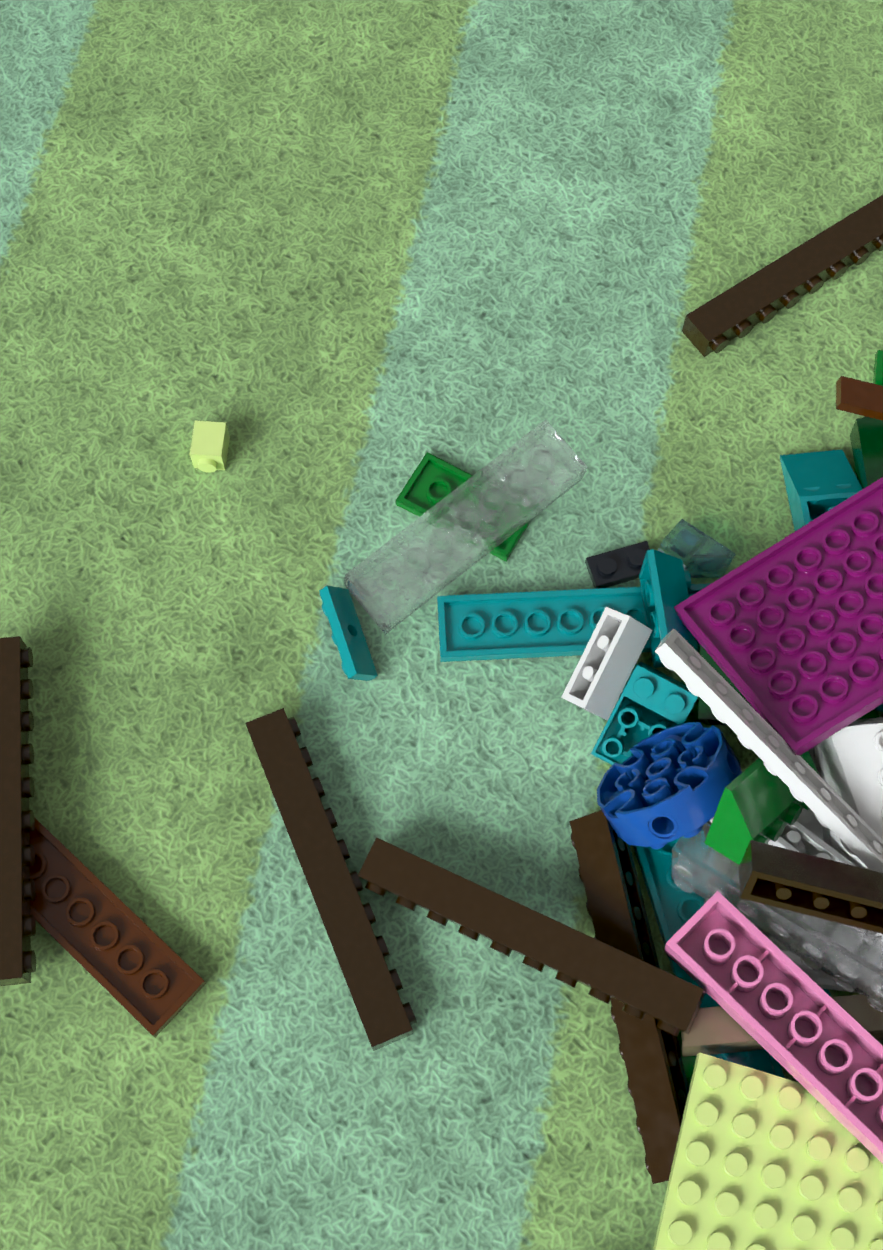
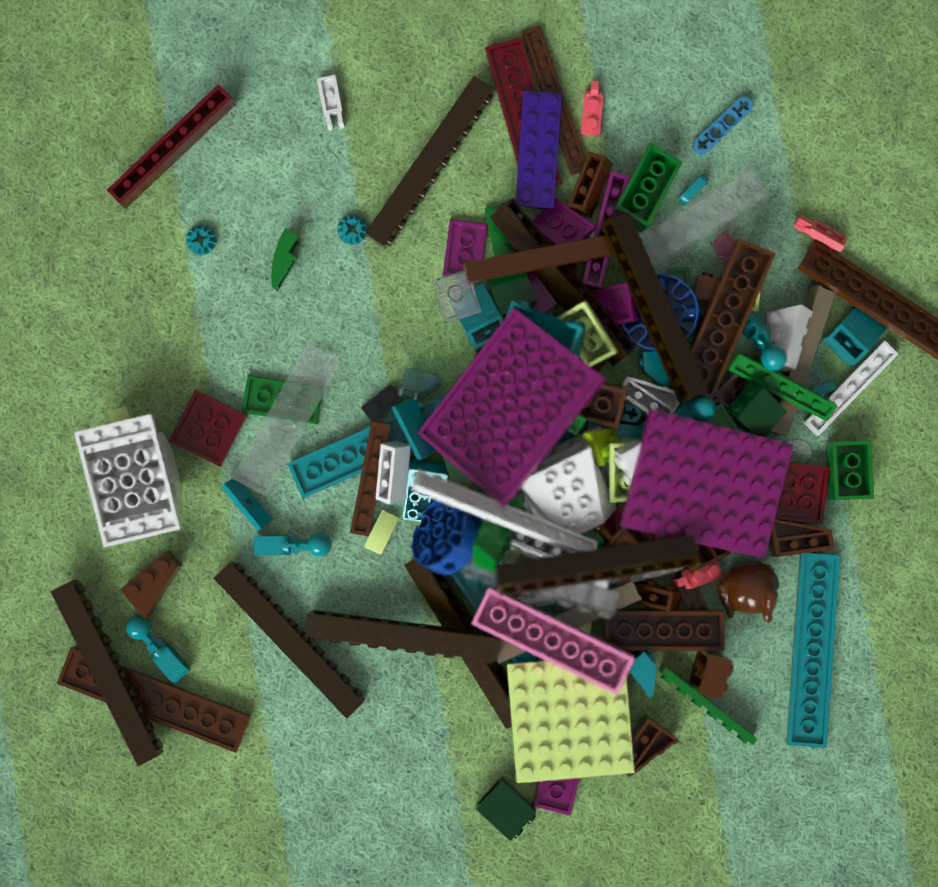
camera: 20 degrees left, 20 degrees up
none -> white wedge [74,414,182,547]
none -> dark red brick [107,84,236,209]
none -> reddish brown wedge [120,551,182,619]
none -> teal beam [126,615,191,683]
none -> dark red plate [169,390,247,467]
none -> teal gear [186,225,217,255]
none -> teal beam [254,533,332,557]
none -> green slope [271,228,301,291]
none -> white hinge [317,74,345,131]
none -> teal gear [337,214,368,245]
none -> reddish brown plate [350,420,391,536]
none -> yellowish green slope [364,510,399,555]
none -> clear slope [432,270,482,323]
none -> magenta tile [443,219,488,279]

